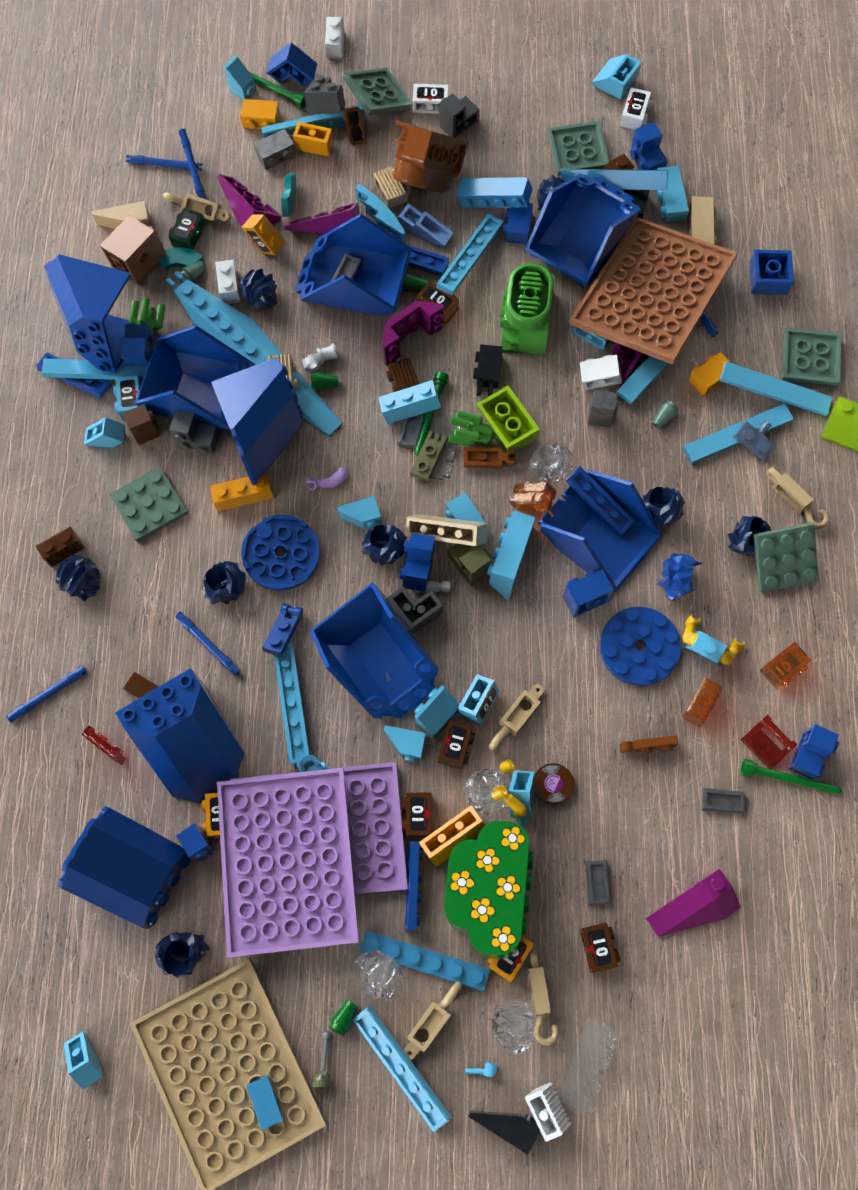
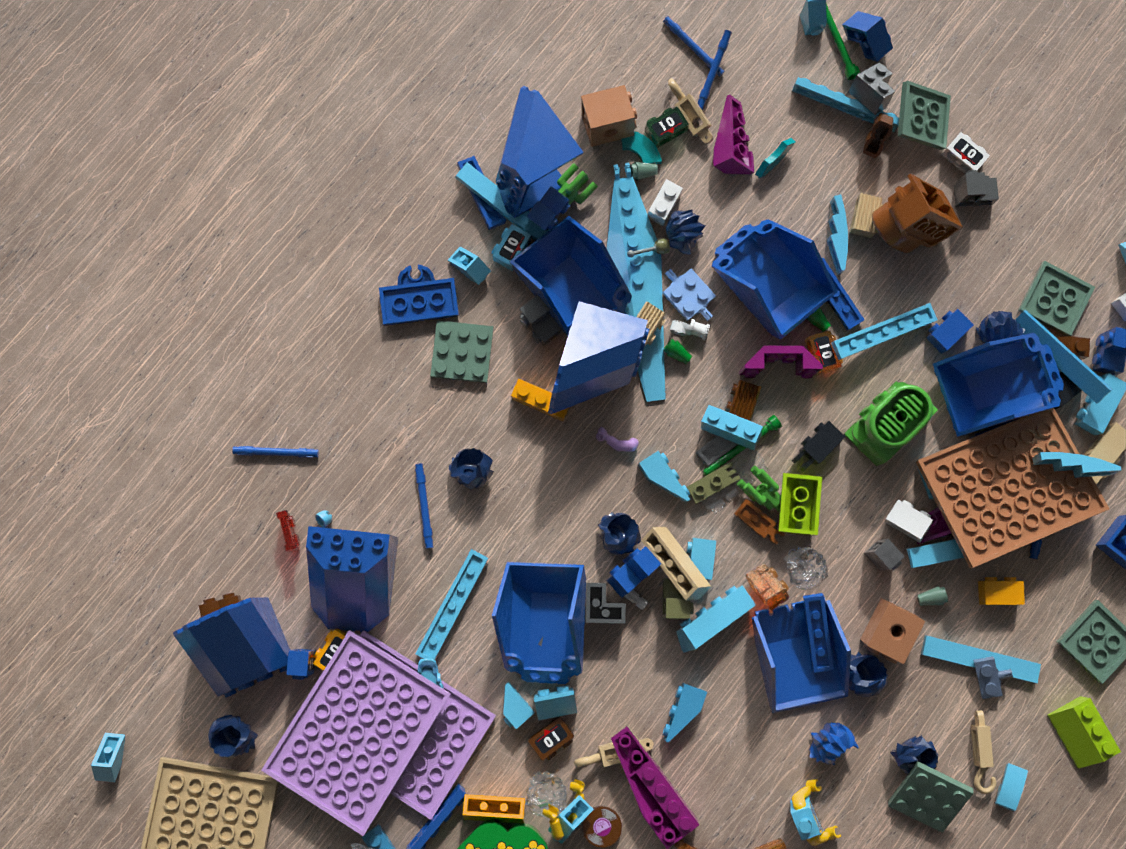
camera: 30 degrees right, 10 degrees up
reddish brown brick [35,526,85,567] -> none
dark blue hair [56,555,100,601] -> none
tan slope [91,201,151,229] -> none
reddish brown brick [123,404,160,445] -> none
reddish brown tile [123,672,159,699] -> none
light orange brick [240,99,280,129] -> none
light orange brick [241,215,285,255] -> none
blue plate [241,515,320,591] -> none
flat silver brick [253,129,296,170] -> none
blue plate [262,603,303,657] -> none
magenta wedge [284,202,360,234] -> none
light orange brick [293,122,334,157] -> none
white brick [325,17,345,59] -> none
flat silver tile [331,253,362,281] -> none
medium azure slope [337,496,382,529] -> none
light blue slope [398,203,454,247] -> none
brick [402,792,432,838] -> none
dark azure brick [456,177,533,208] -> none
medium azure brick [458,674,500,726] -> none
blue brick [563,569,614,618] -> none
blue plate [600,607,681,686] -> none
medium azure tile [720,361,832,416] -> none
none -> blue plate [379,264,459,326]
none -> magenta wedge [611,726,699,849]
none -> hinge [627,238,670,258]
none -> medium azure slope [638,451,690,502]
none -> light blue plate [662,268,716,321]
none -> dark azure slope [662,683,707,742]
none -> nougat brick [860,598,925,664]
none -> medium azure slope [995,763,1028,812]
none -> medium azure slope [1032,452,1121,478]

